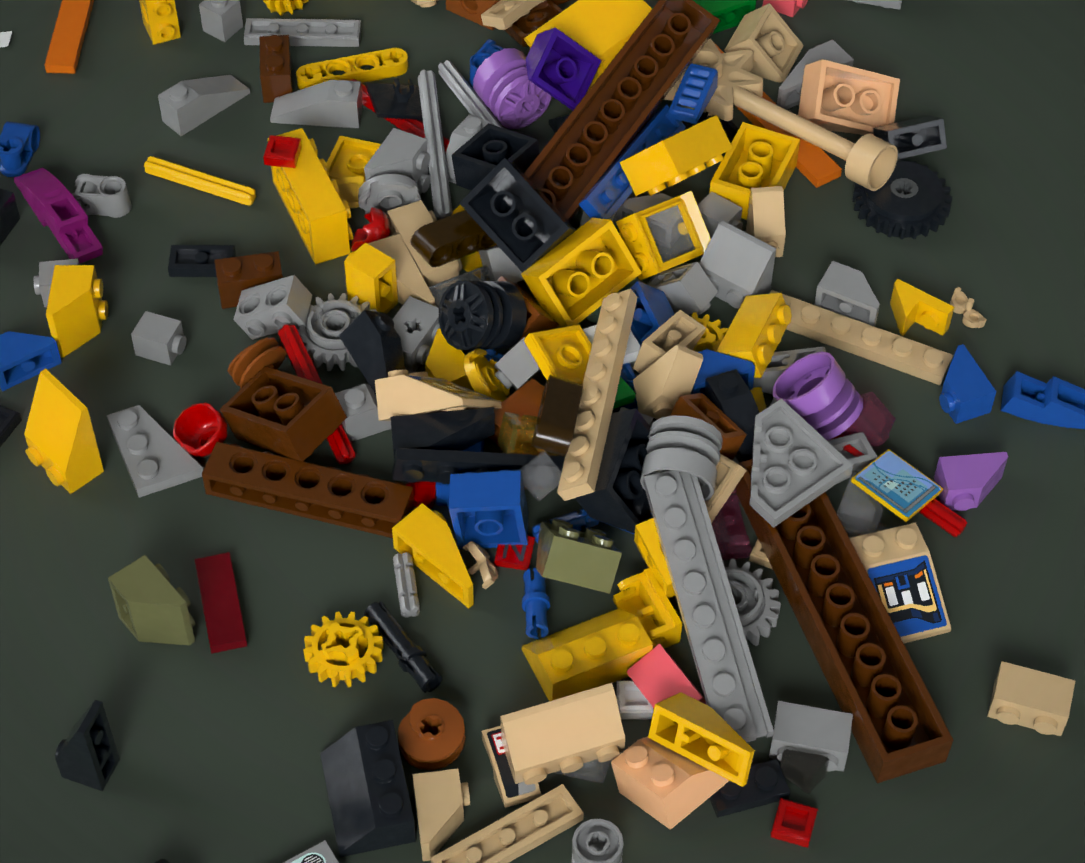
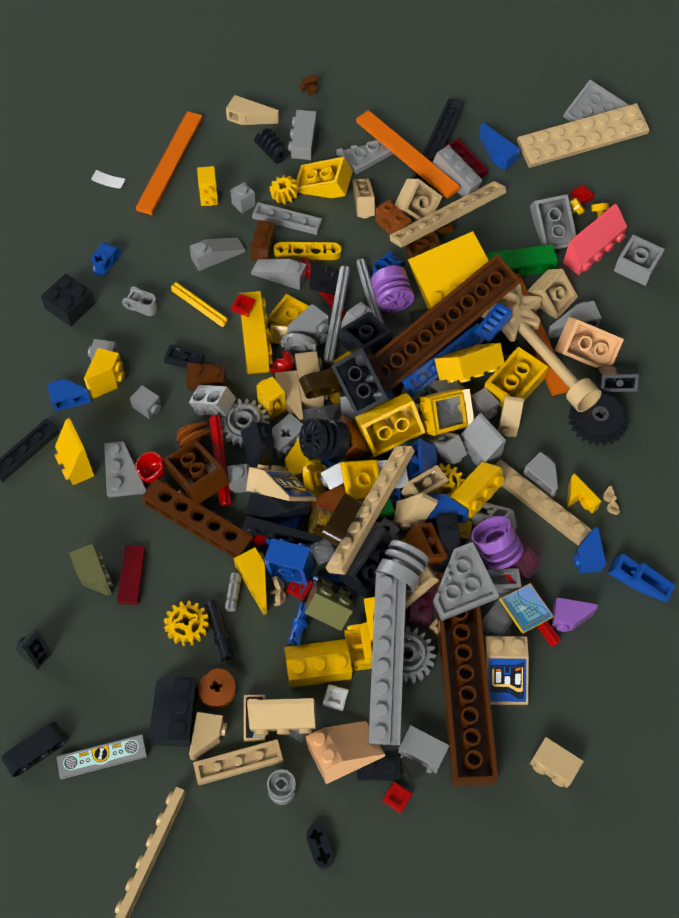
camera: 15 degrees right, 10 degrees up
magenta slope [14,168,103,264] -> none
dark purple slope [525,27,602,111] -> none
coral panel [627,644,707,708] -> none
yellow slope [648,692,755,787] -> none

